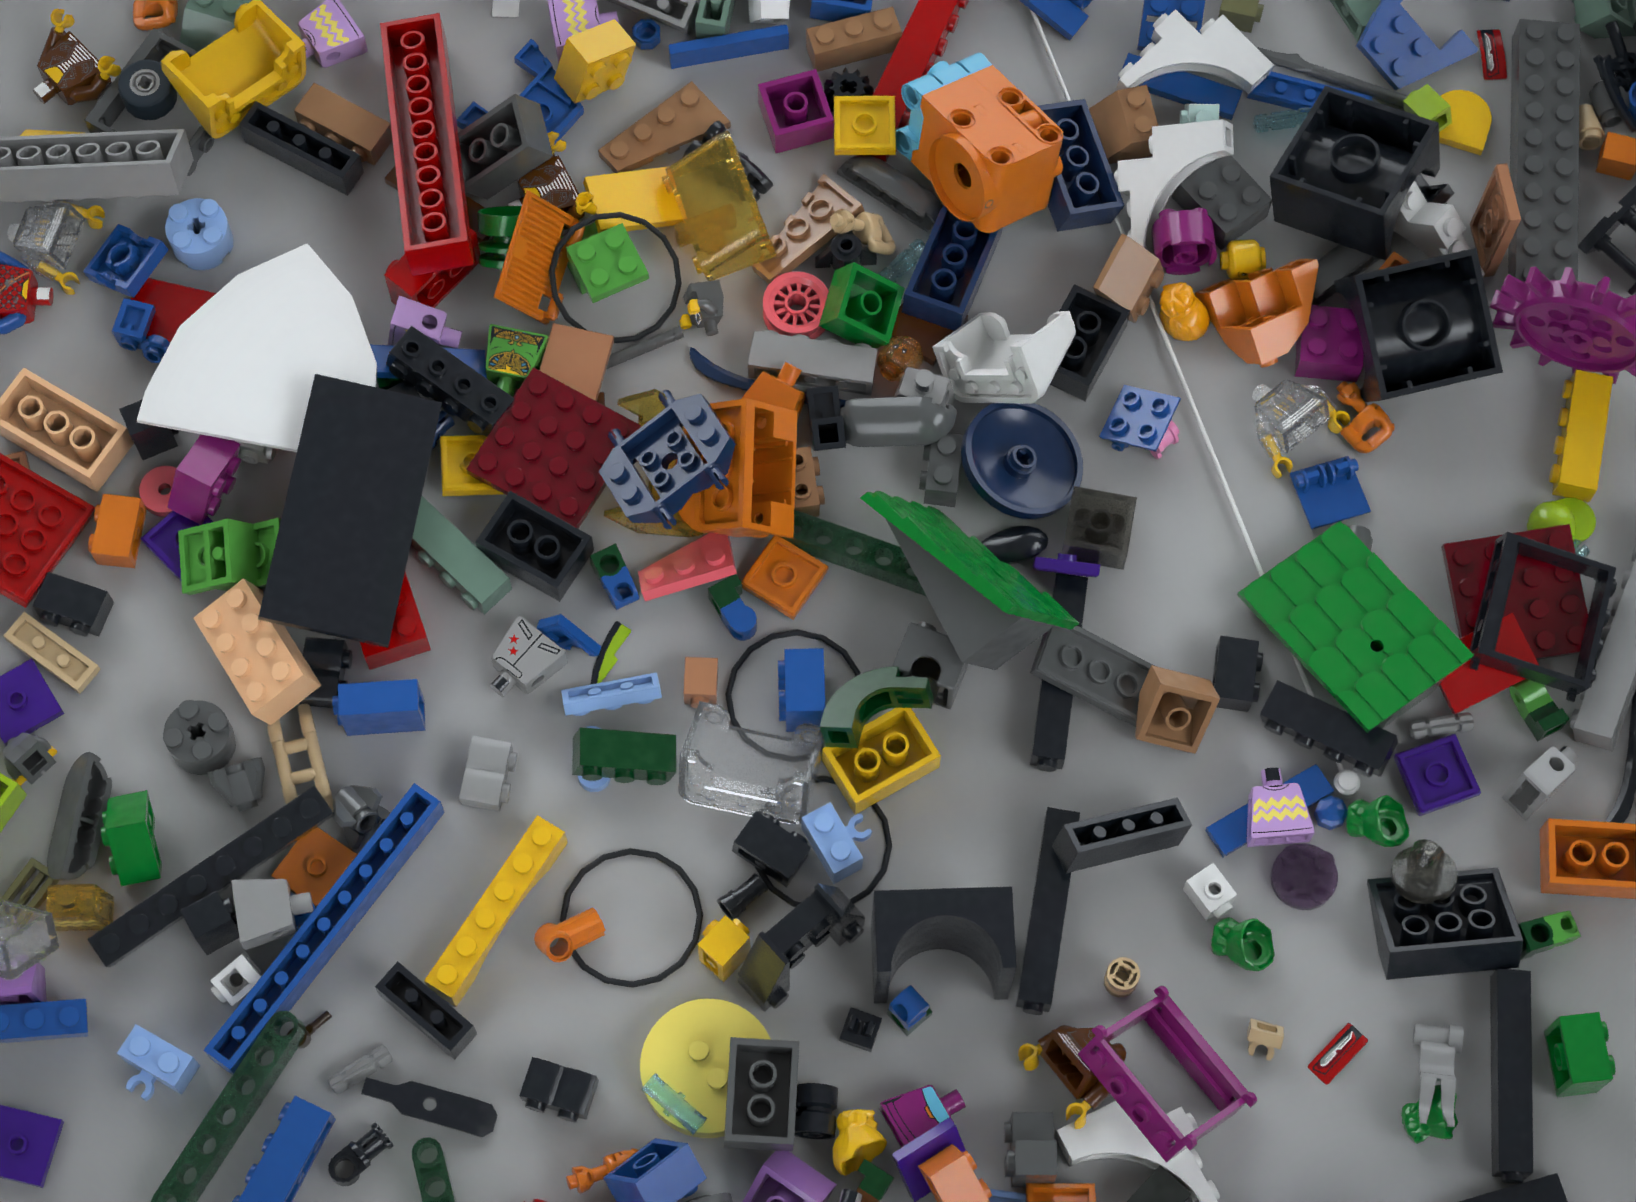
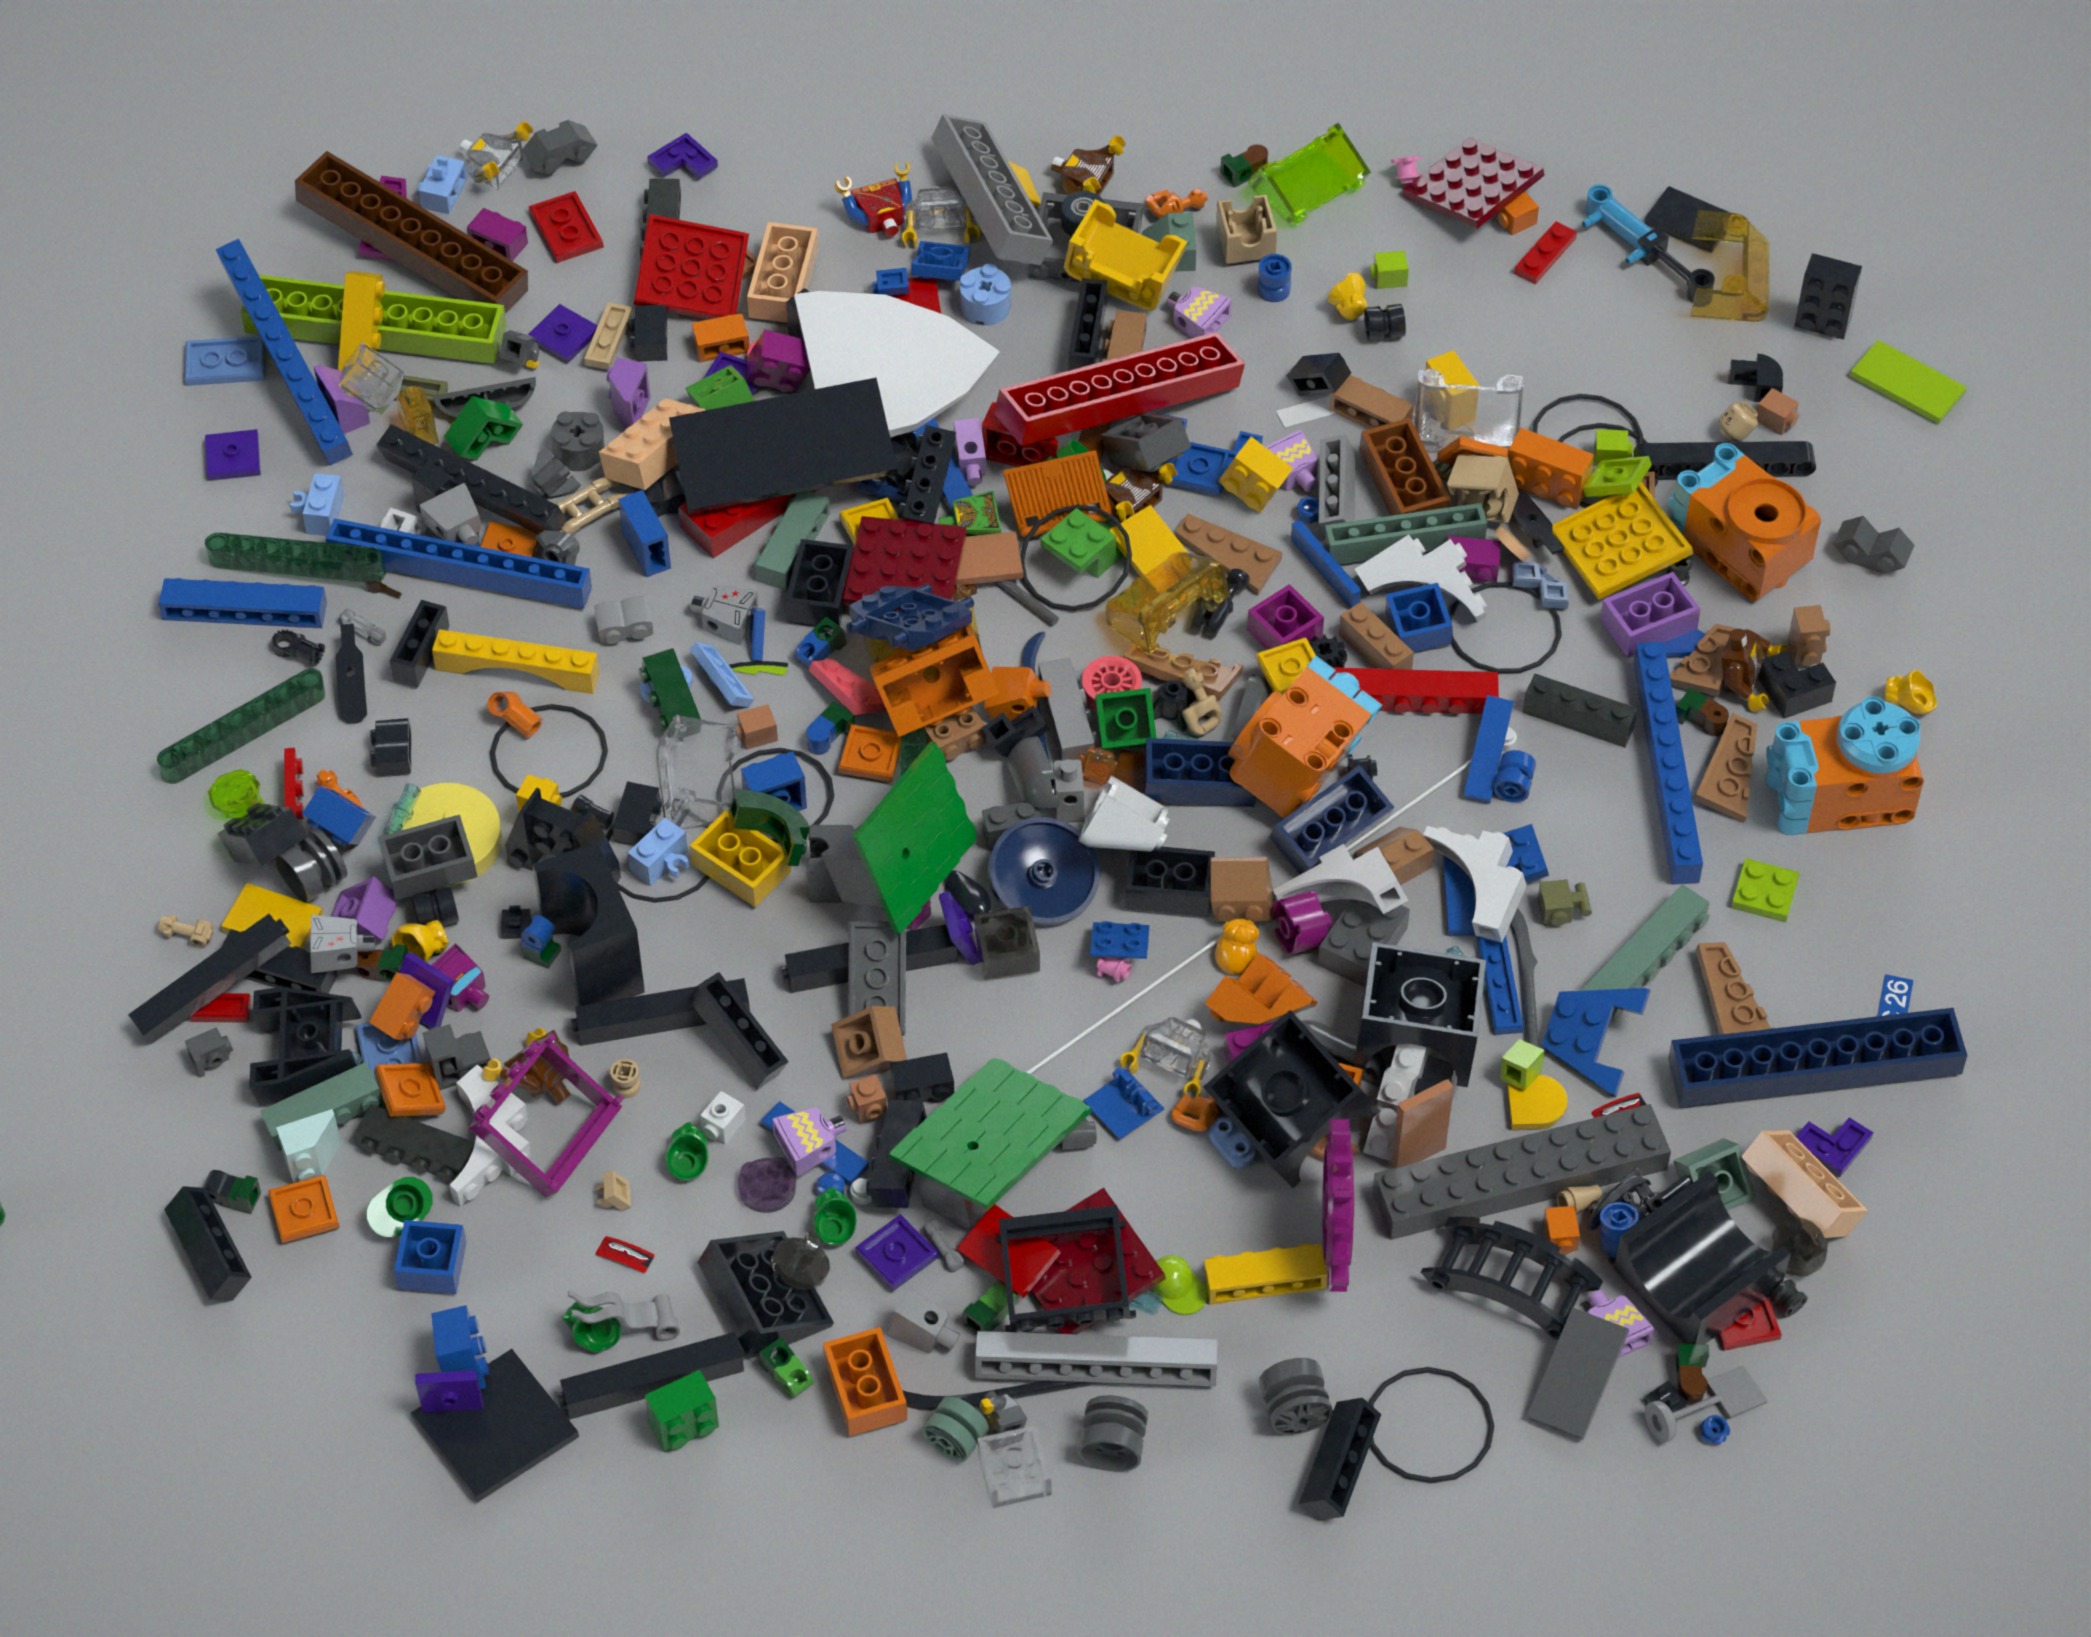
camera: 70 degrees right, 15 degrees down
dark grey piece [679,280,724,336] -> none
light aqua brick [1180,104,1220,124] -> none
yellow head [1220,239,1266,280] -> none
none -> medium lavender slope [606,357,651,430]
none -> nougat brick [846,1074,887,1124]
none -> light blue plate [1209,1117,1255,1169]

